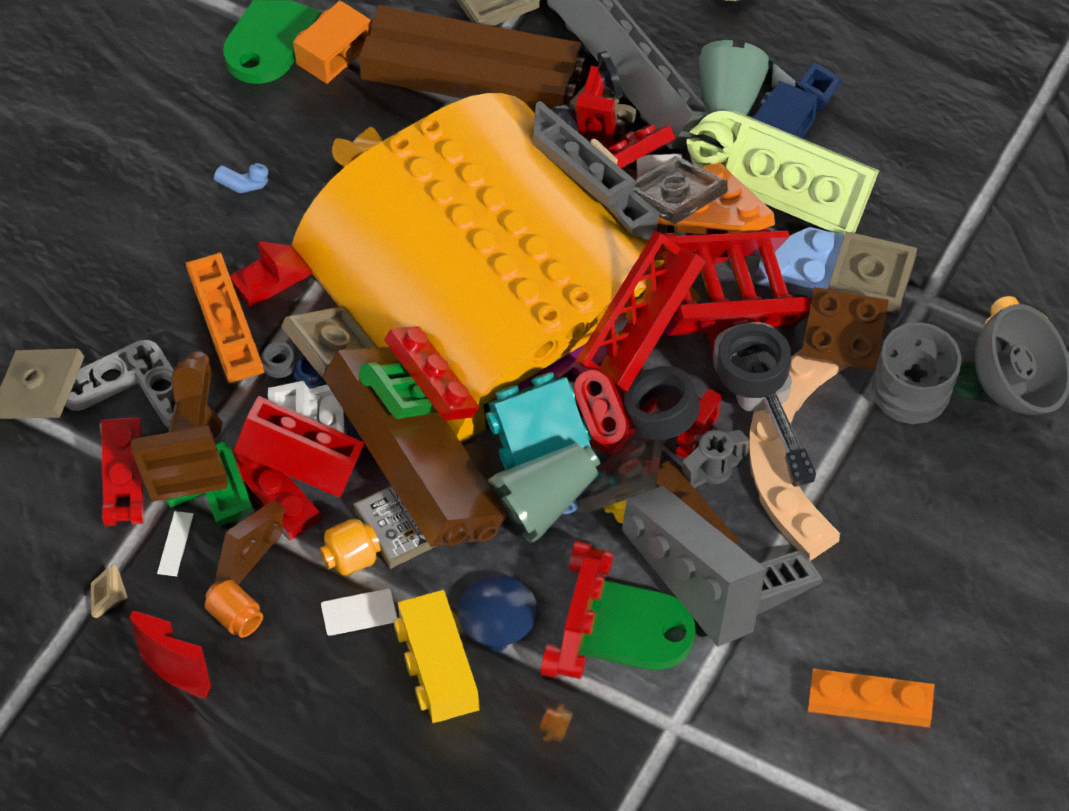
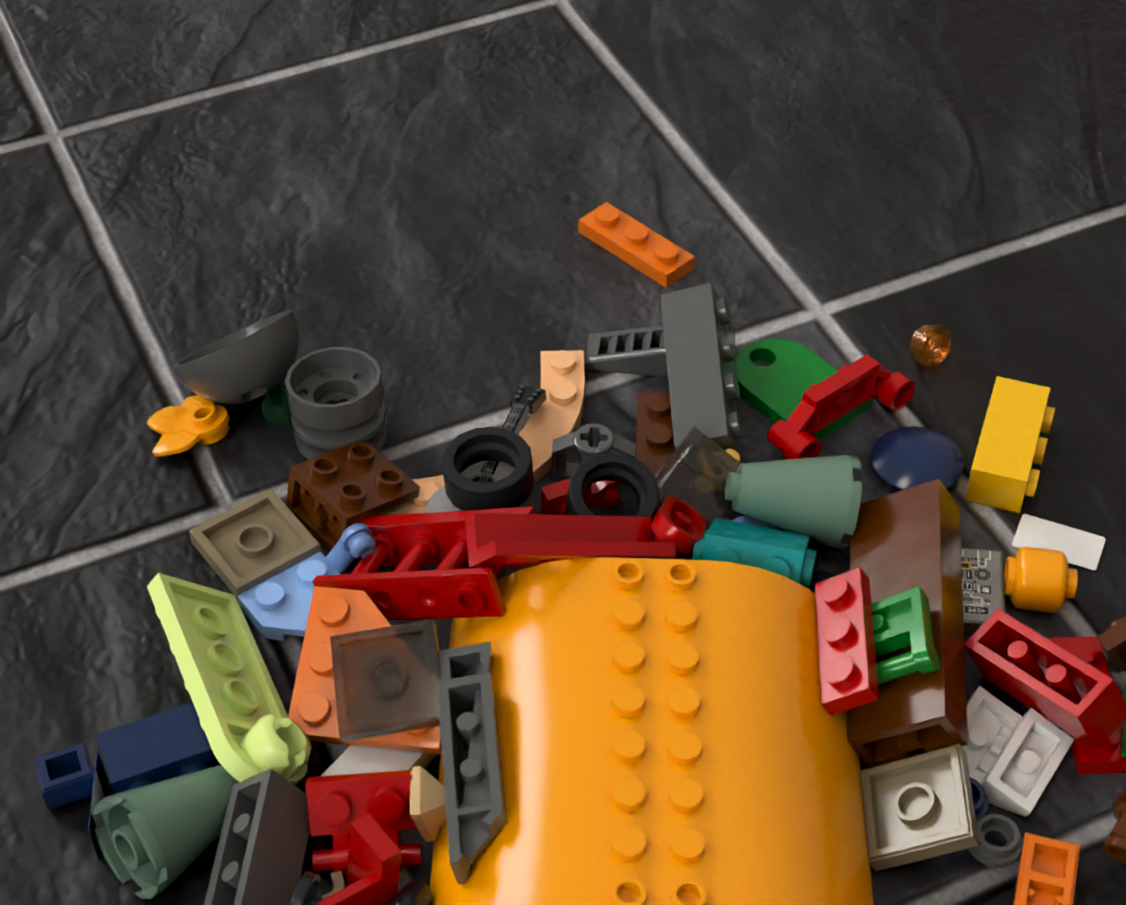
camera: 145 degrees left, 10 degrees down
none -> medium blue arm [326,523,375,572]

